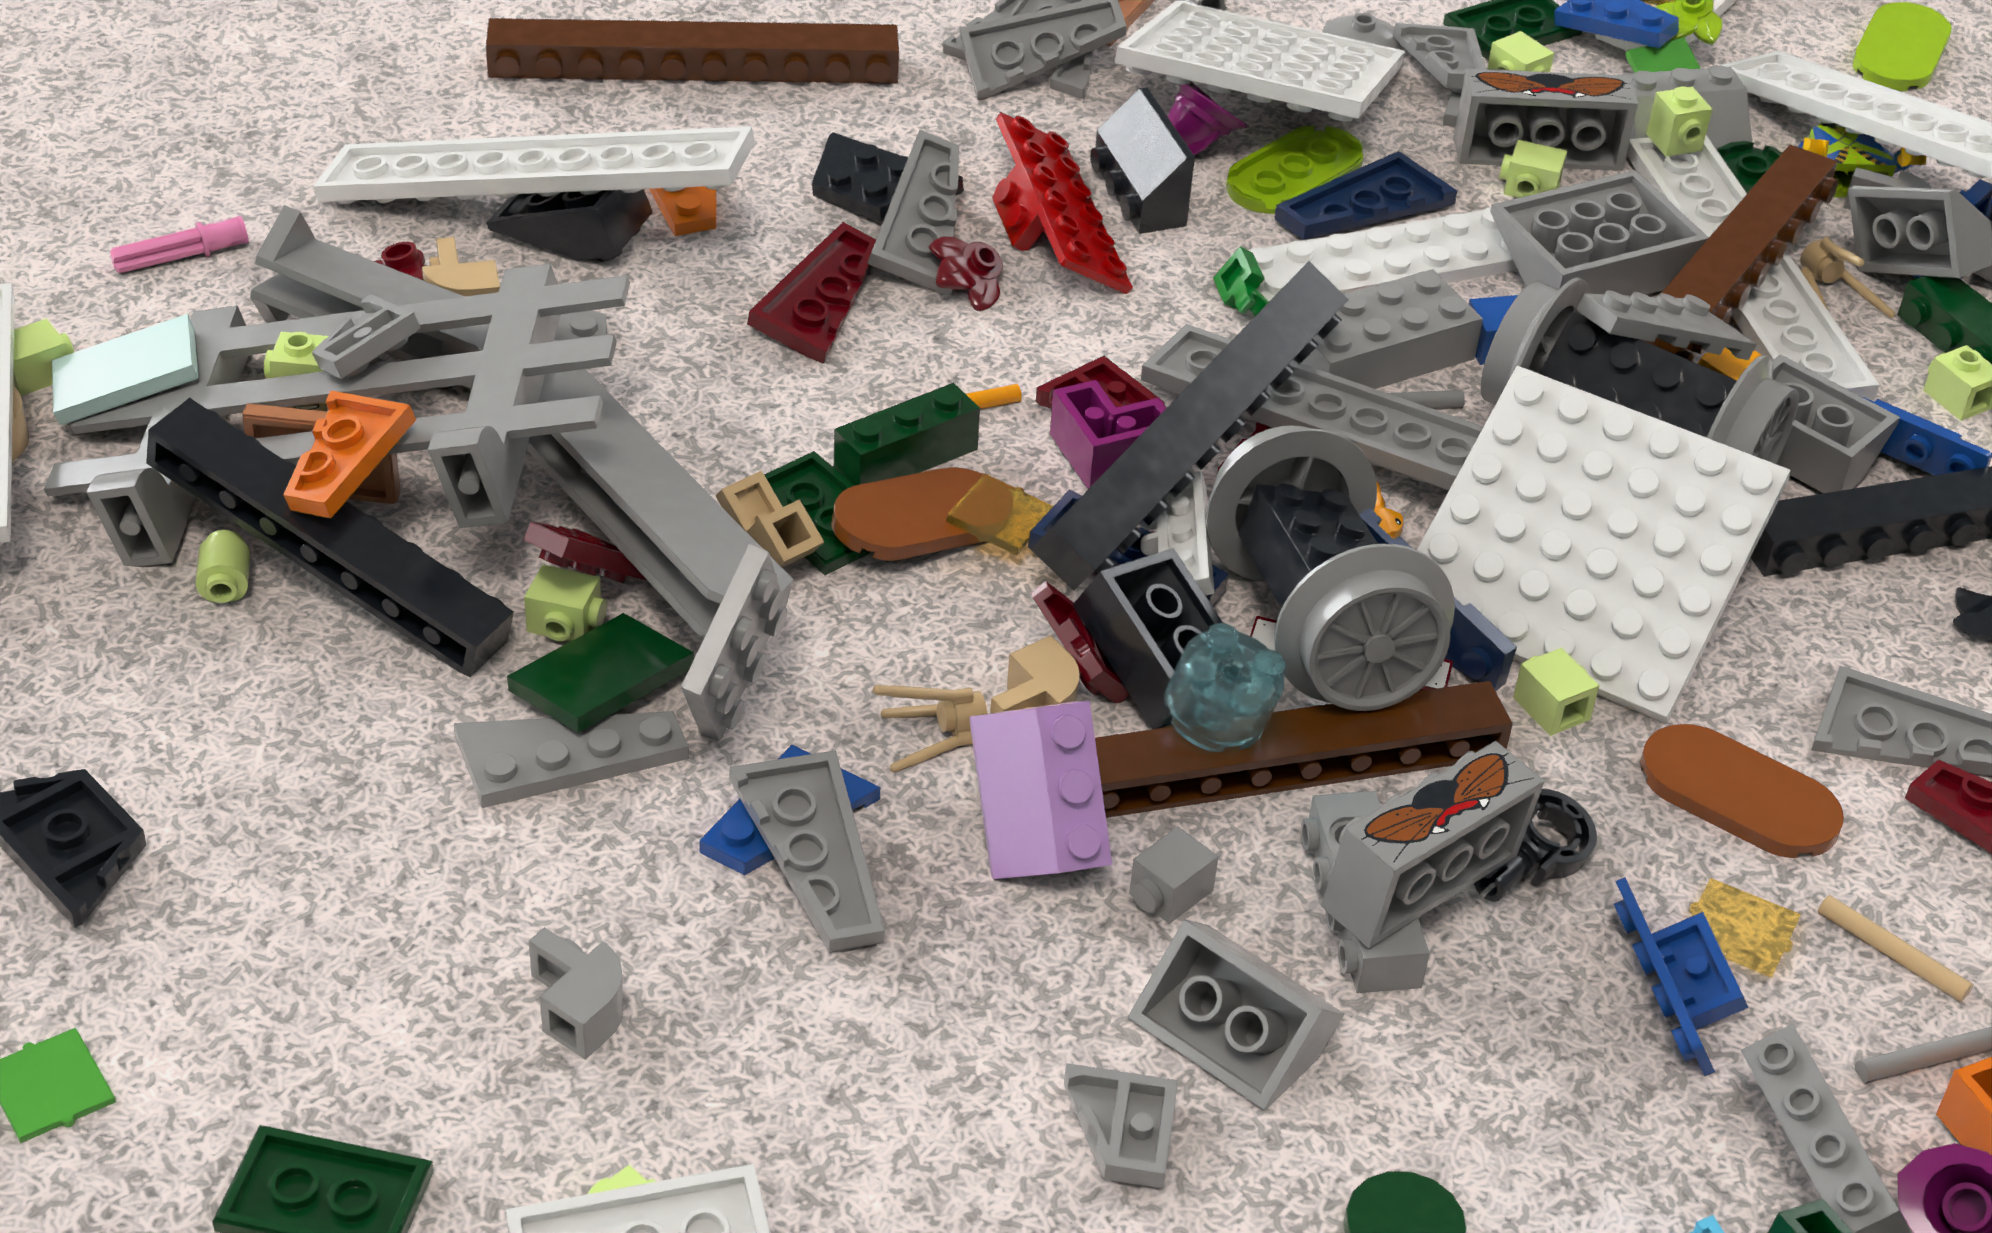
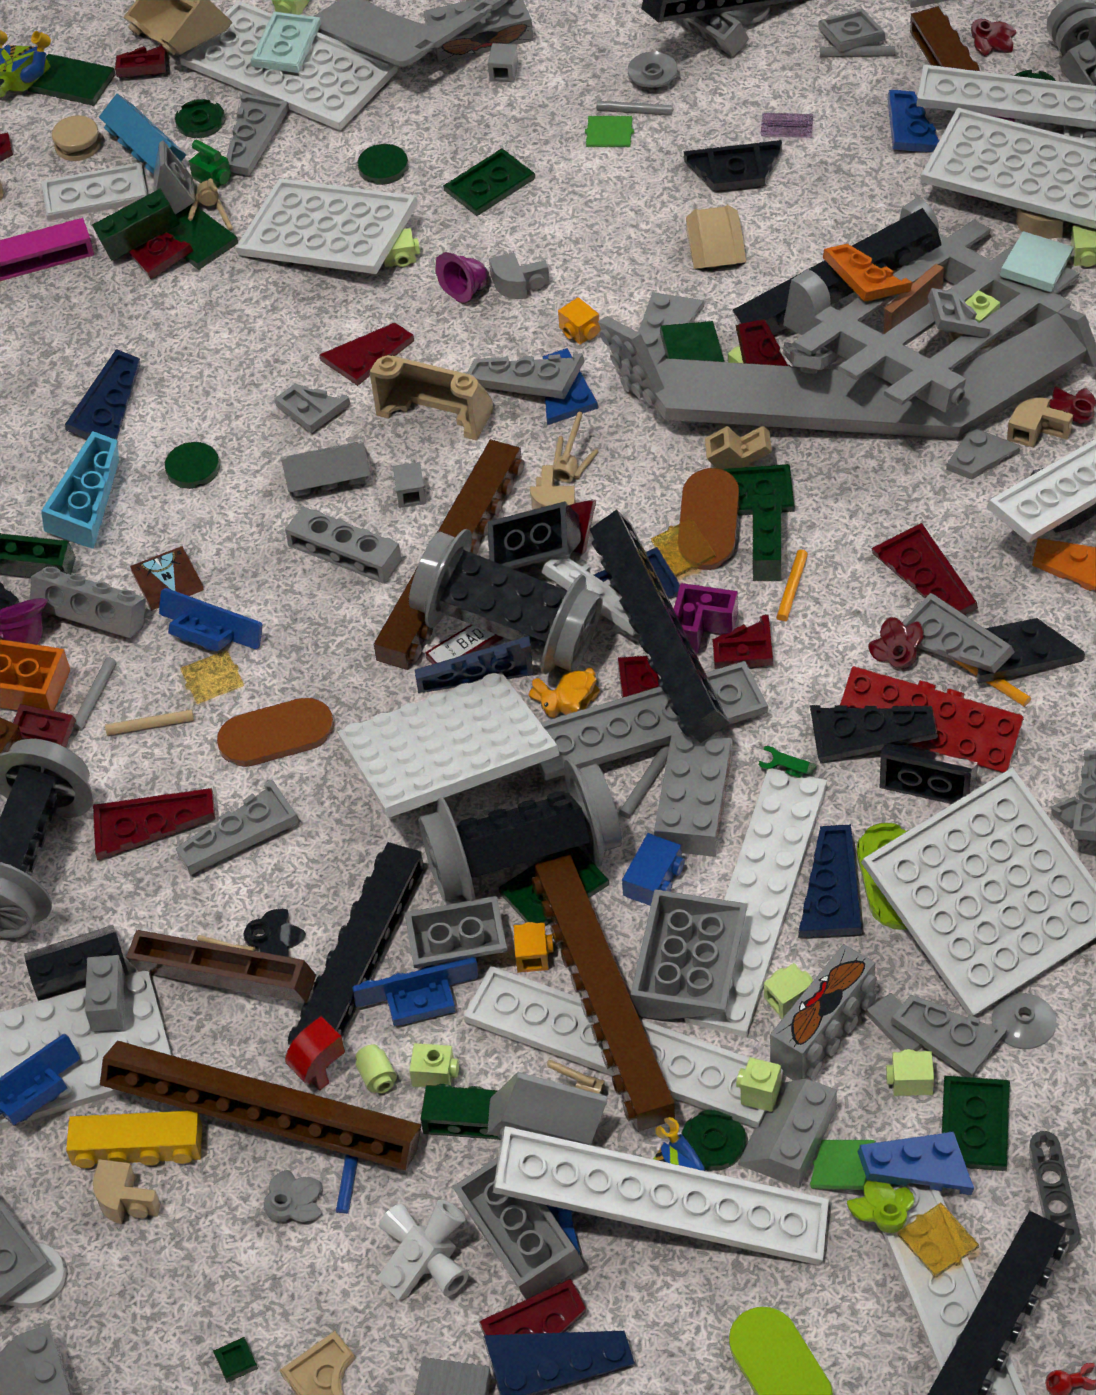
camera: 135 degrees right, 10 degrees up
lavender slope [969,701,1112,879] -> none
clear light blue brick [1164,623,1286,752] -> none
light grey brick [1321,741,1545,948] -> none
black pin [1474,789,1597,902] -> none
yellowish green brick [1513,647,1600,736] -> none
light grey wing [1576,291,1757,360] -> none
none -> copper tile [130,546,204,611]
none -> dark red wing [319,322,414,386]
none -> tan windscreen [370,355,493,441]
none -> magenta piece [435,252,489,303]
none -> light orange brick [558,297,600,345]
none -> tan slope [686,204,746,269]
none -> light grey wing [783,342,837,374]
none -> black wing [810,705,938,763]

